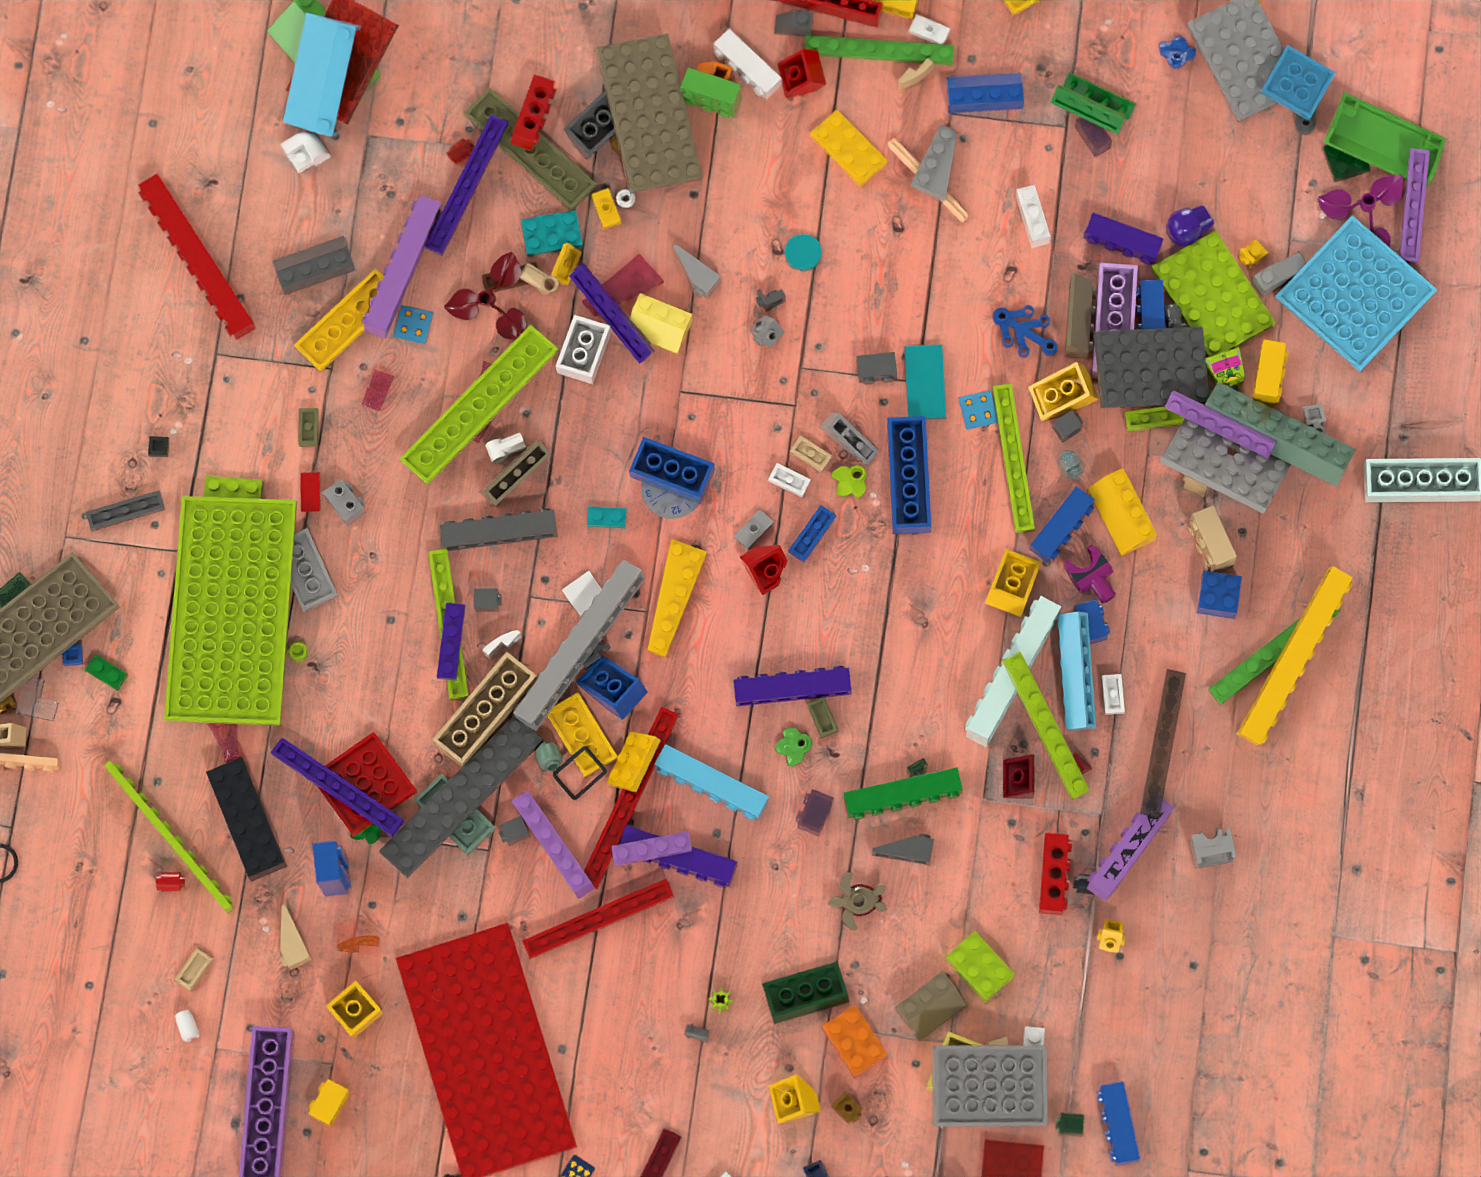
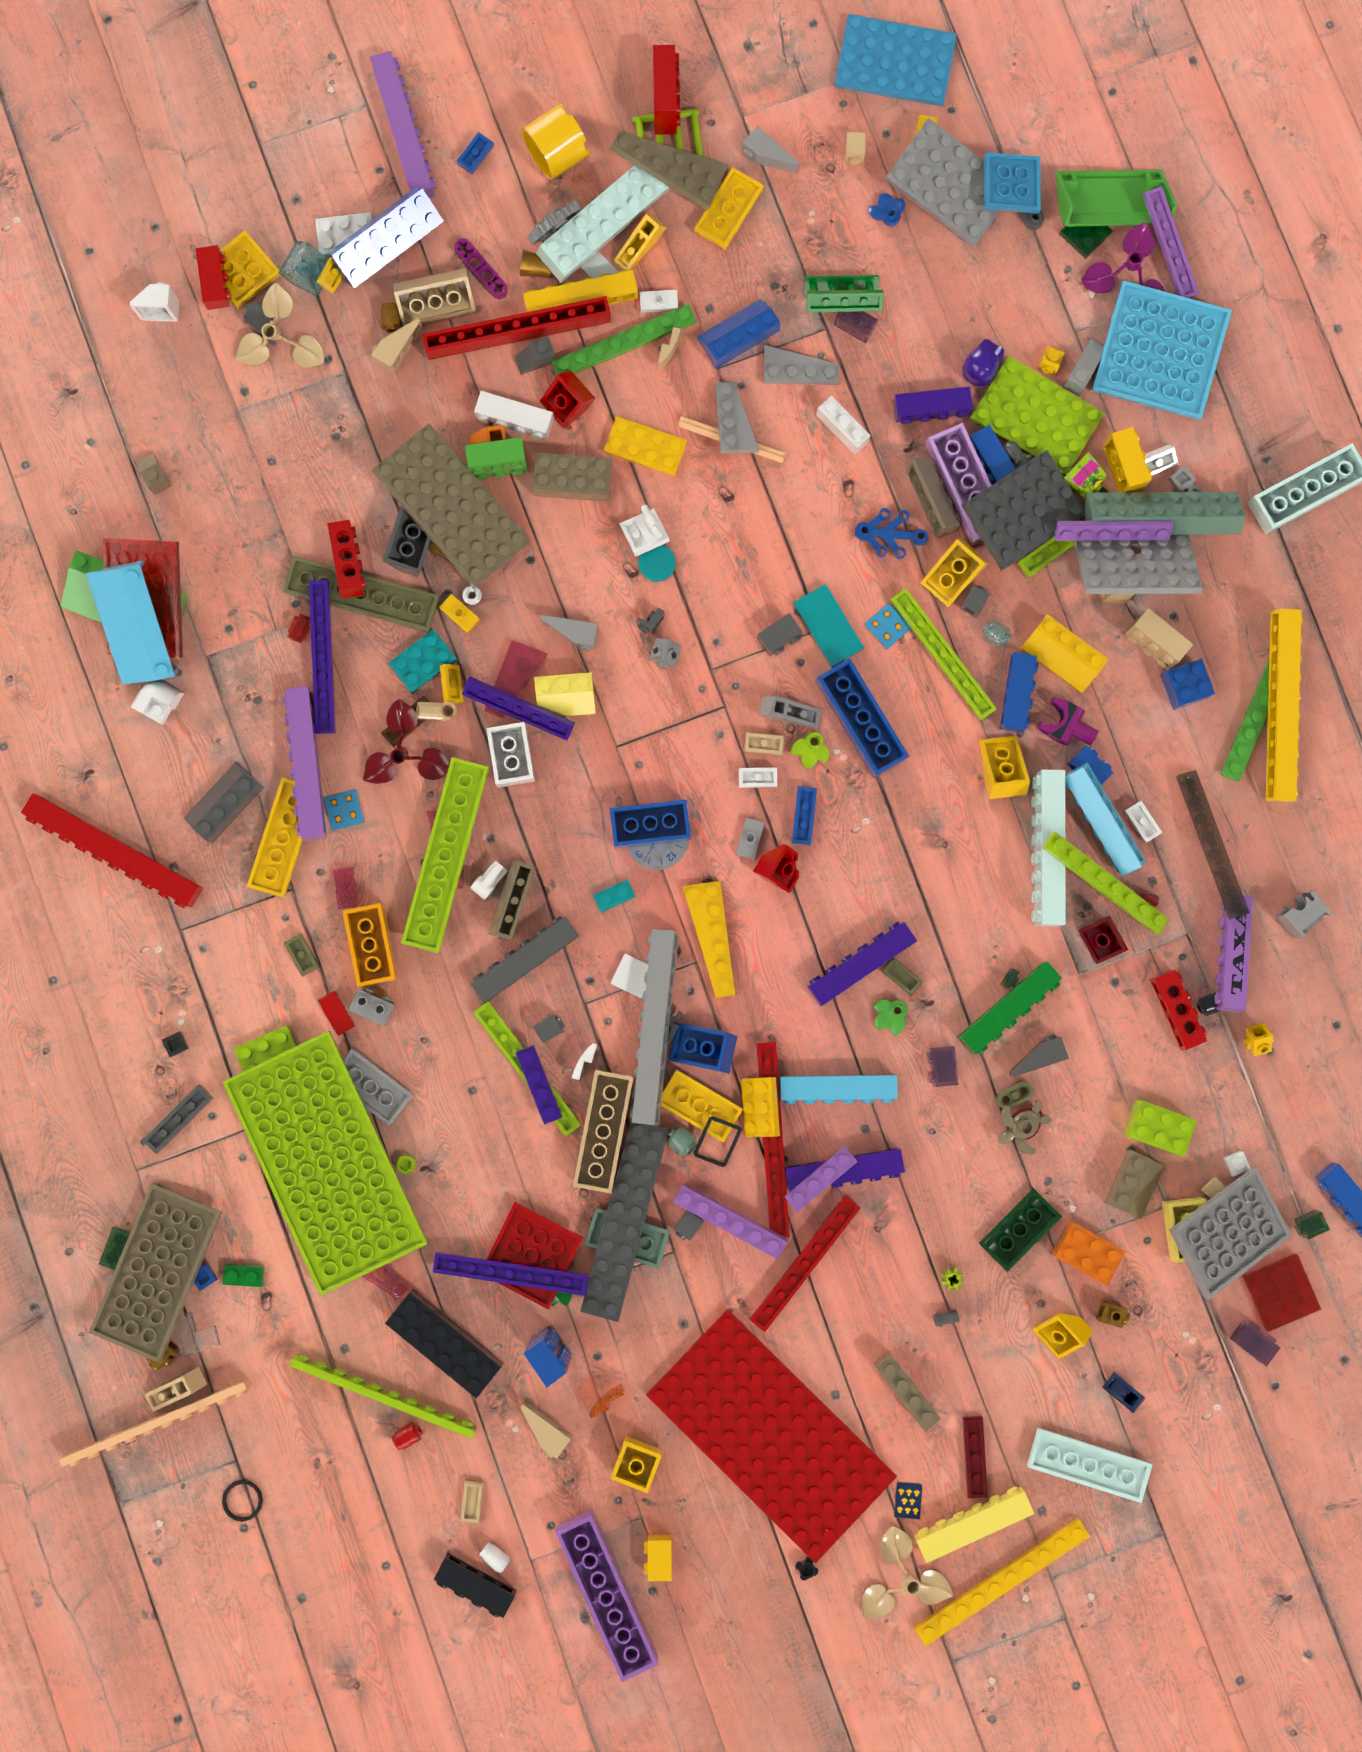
camera: 35 degrees left, 10 degrees up
none -> light orange brick [342,903,399,987]
none -> black brick [433,1552,516,1618]
none -> dark tan brick [533,452,612,502]
none -> white plate [619,504,670,557]
none -> light grey wing [764,345,839,385]
none -> dark tan brick [874,1351,940,1431]
none -> olive plate [996,1081,1034,1109]
none -> white slope [1145,445,1178,475]

